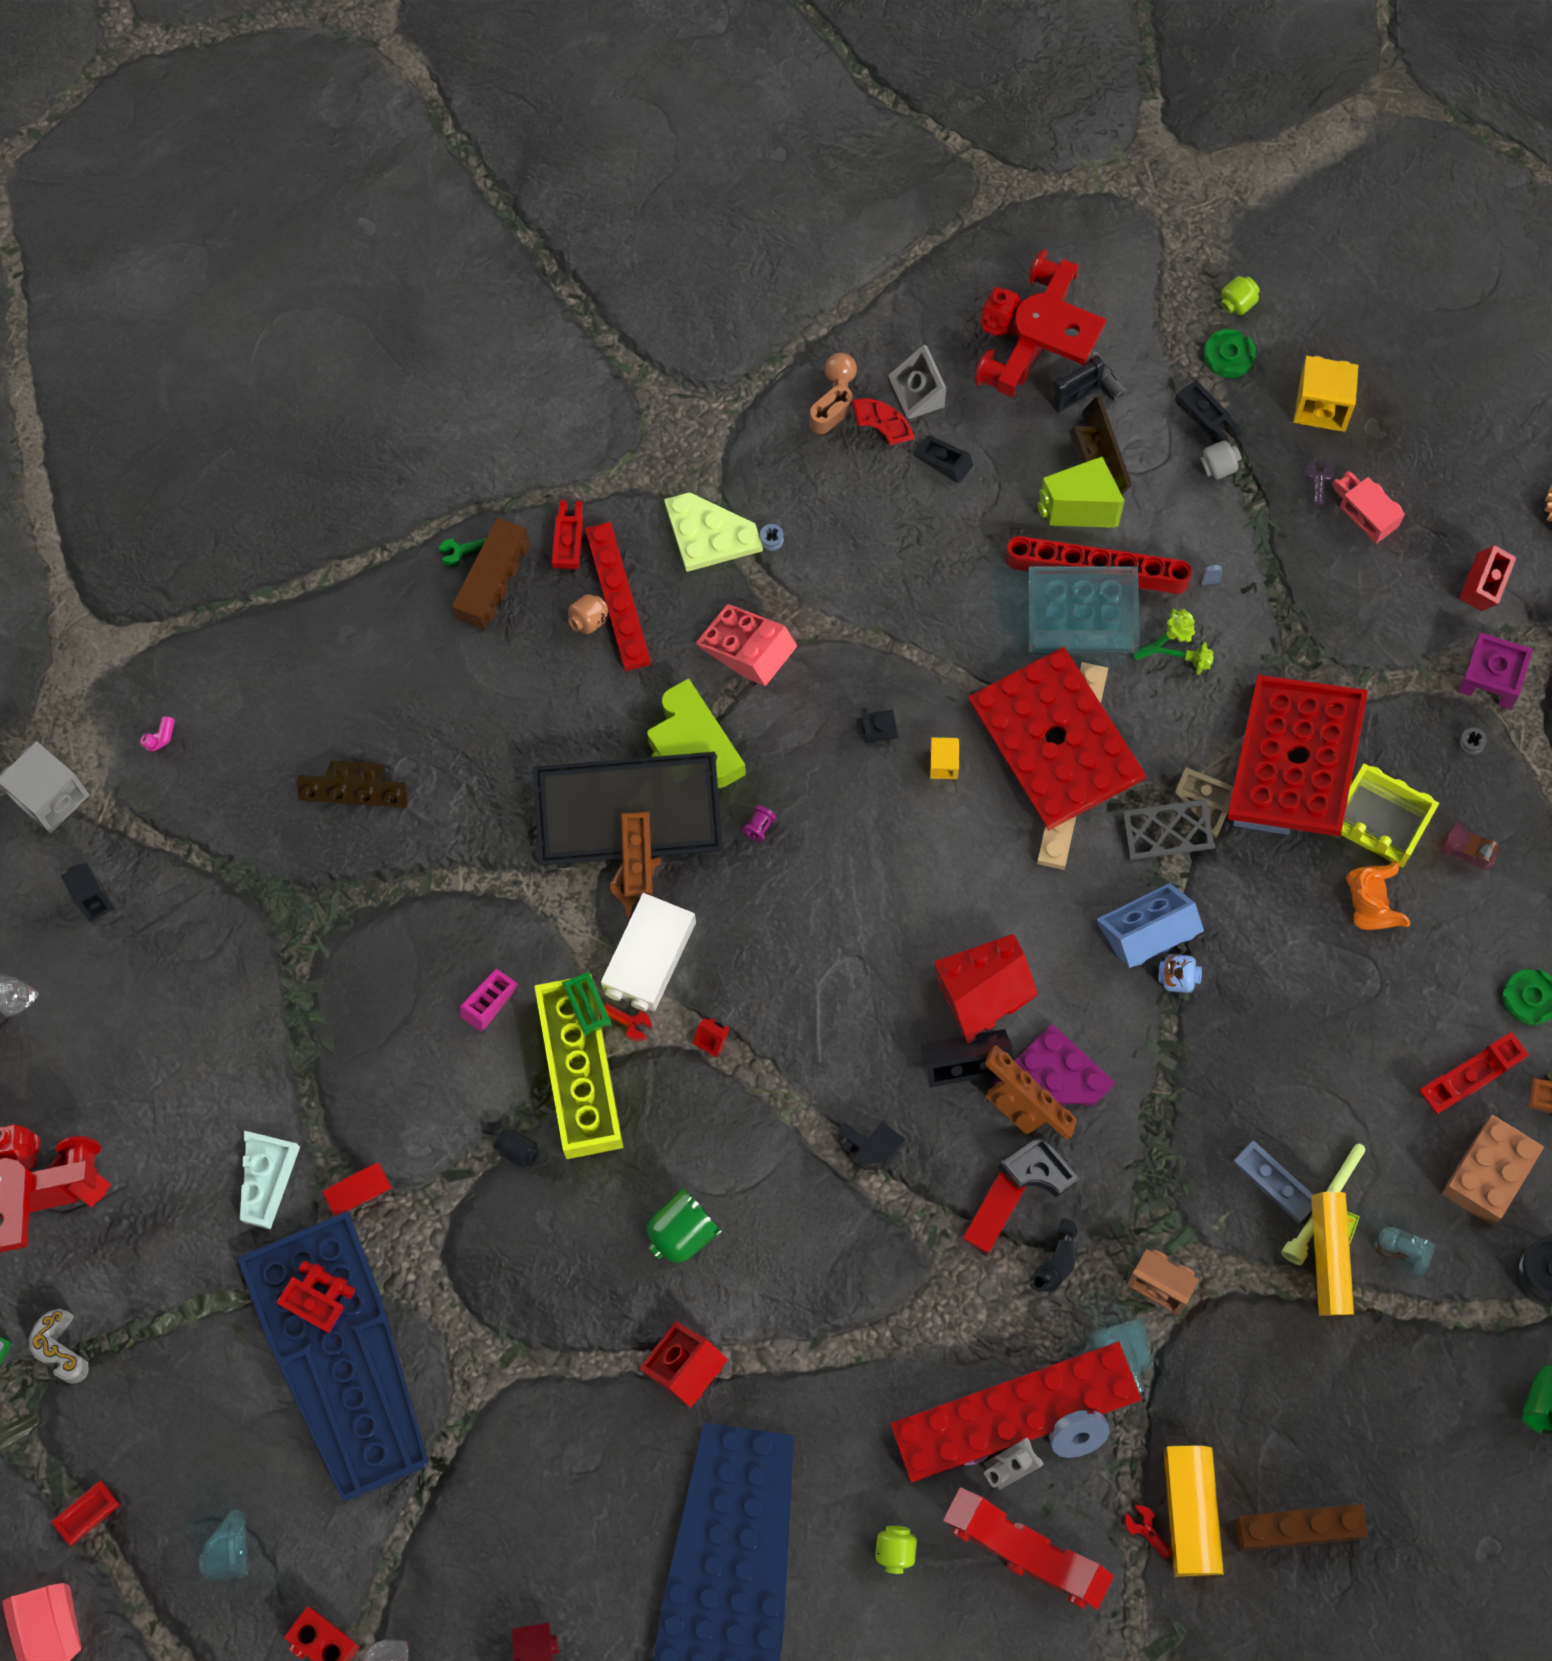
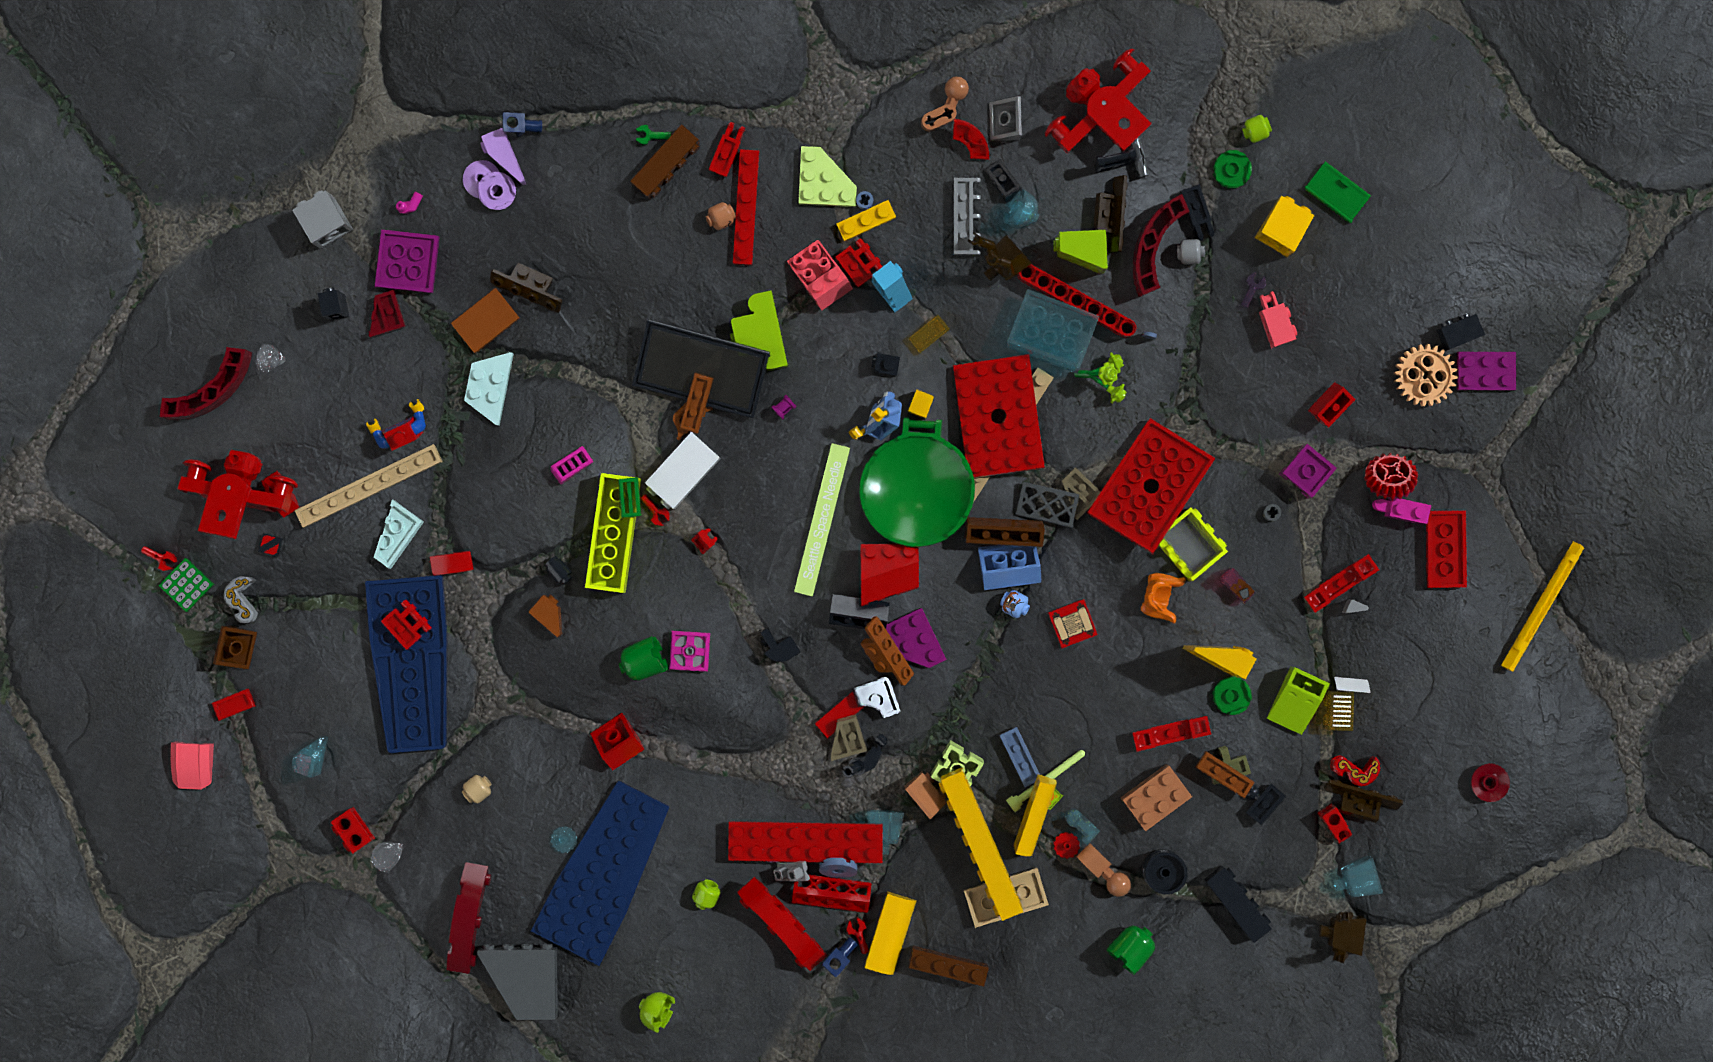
camera: 15 degrees right, 20 degrees up
none -> reddish brown slope [213,626,257,669]
none -> black tile [258,533,283,557]
none -> tan plate [295,444,443,528]
none -> torso [366,399,426,451]
none -> dark red wing [369,290,406,338]
none -> magenta plate [375,229,440,294]
none -> dark orange tile [451,288,520,354]
none -> tan head [462,775,492,803]
none -> lavender dish [463,160,500,198]
none -> light aqua wing [464,353,514,426]
none -> lavender tile [477,171,516,210]
none -> lavender slope [480,128,526,185]
none -> dark blue bracket [502,112,542,137]
none -> dark orange slope [529,594,562,637]
none -> clear light blue piece [551,826,577,853]
none -> dark pink piece [669,631,710,672]
none -> red fence [792,875,872,913]
none -> yellowish green tile [794,443,850,596]
none -> dark blue bracket [822,937,858,977]
none -> dark tan wing [831,714,867,761]
none -> red plate [835,238,883,288]
none -> yellow plate [836,200,896,242]
none -> medium blue torso [848,392,902,441]
none -> green dish [860,418,975,547]
none -> medium azure wedge [872,261,913,312]
none -> clear yellow tile [908,315,950,353]
none -> yellowish green brick [931,740,984,786]
none -> yellow brick [939,767,1023,921]
none -> light grey hinge [954,178,981,255]
none -> tan plate [964,867,1049,928]
none -> reddish brown brick [965,517,1045,547]
none -> dark brown torso [968,232,1031,281]
none -> clear light blue cylinder [1003,189,1039,229]
none -> tile [1048,599,1098,648]
none -> red piece [1053,832,1080,859]
none -> nougat beam [1076,843,1131,897]
none -> dark red brick [1132,194,1190,297]
none -> yellow slope [1182,645,1257,679]
none -> green door [1304,161,1371,223]

